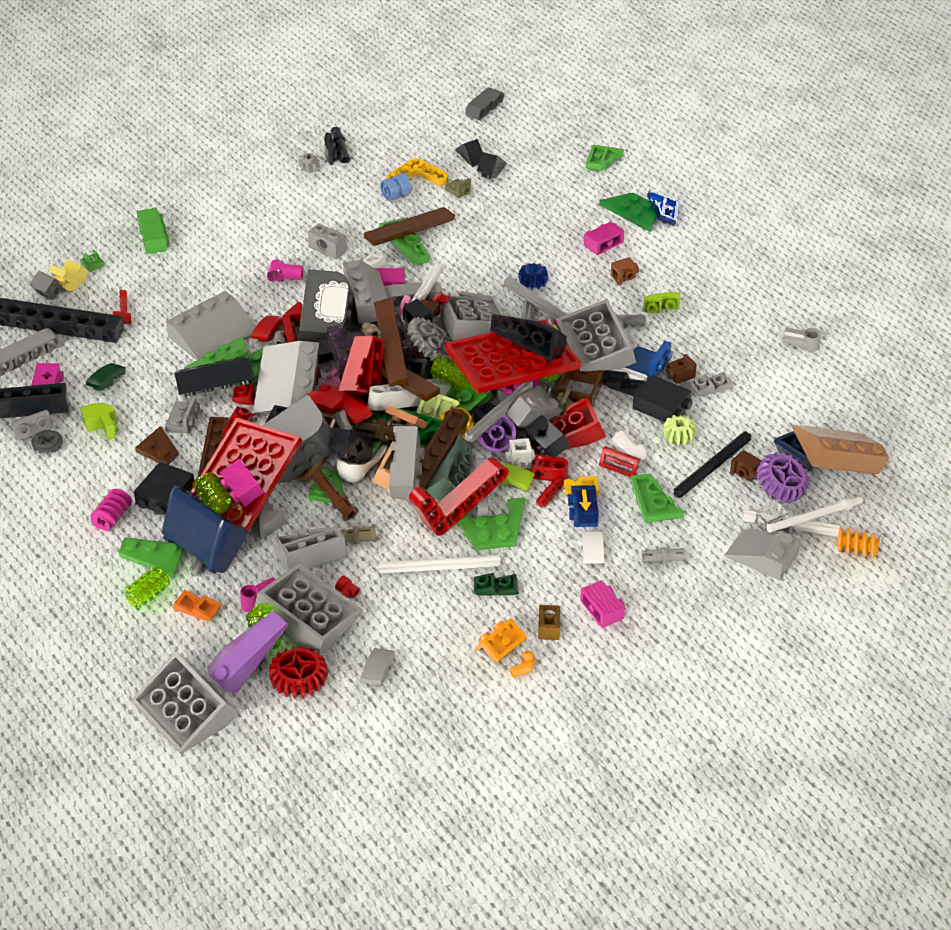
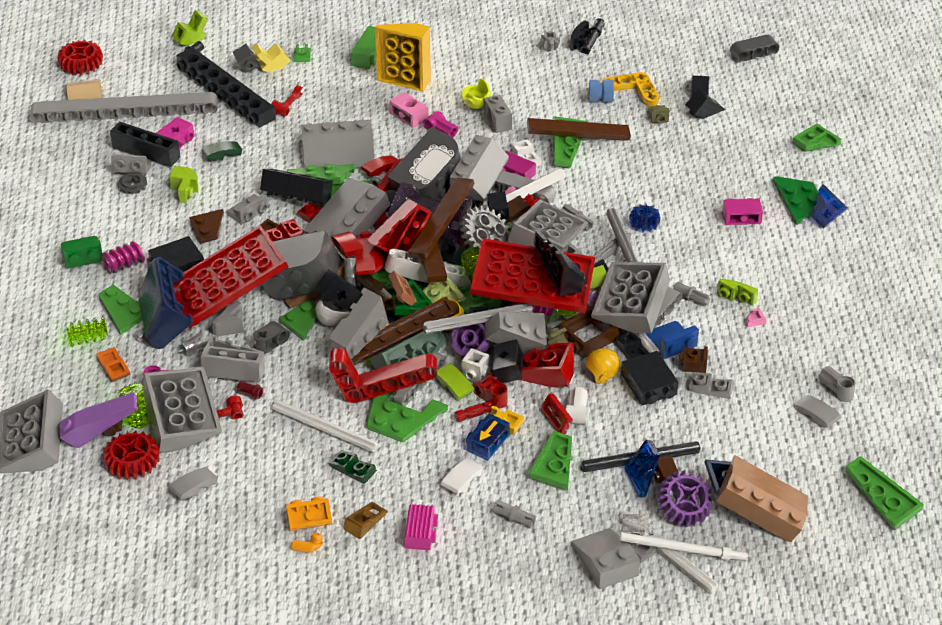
camera: 35 degrees right, 0 degrees up
clear neon green piece [192,472,232,515] -> none
dark pink brick [220,459,264,506] -> none
reddish brown pin [310,469,359,521] -> none
dark tan pin [340,524,377,544] -> none
dark tan pin [361,322,381,338] -> none
dark orange brick [610,257,639,285] -> none
yellowish green gear [663,415,696,446] -> none
light orange piece [836,526,881,559] -> none
none -> green bracket [61,236,102,269]
none -> flat silver piece [179,331,207,356]
none -> dark red pin [237,381,264,400]
none -> dark grey piece [253,321,290,354]
none -> yellow slope [375,23,431,92]
none -> bright pink brick [390,92,428,128]
none -> neon yellow cap [462,78,491,110]
none -> yellow cap [586,348,620,384]
none -> clear blue wing [624,439,660,498]
none -> bright pink tile [747,308,766,327]
none -> light grey slope [795,395,841,428]
none -> bright green wing [845,456,924,530]

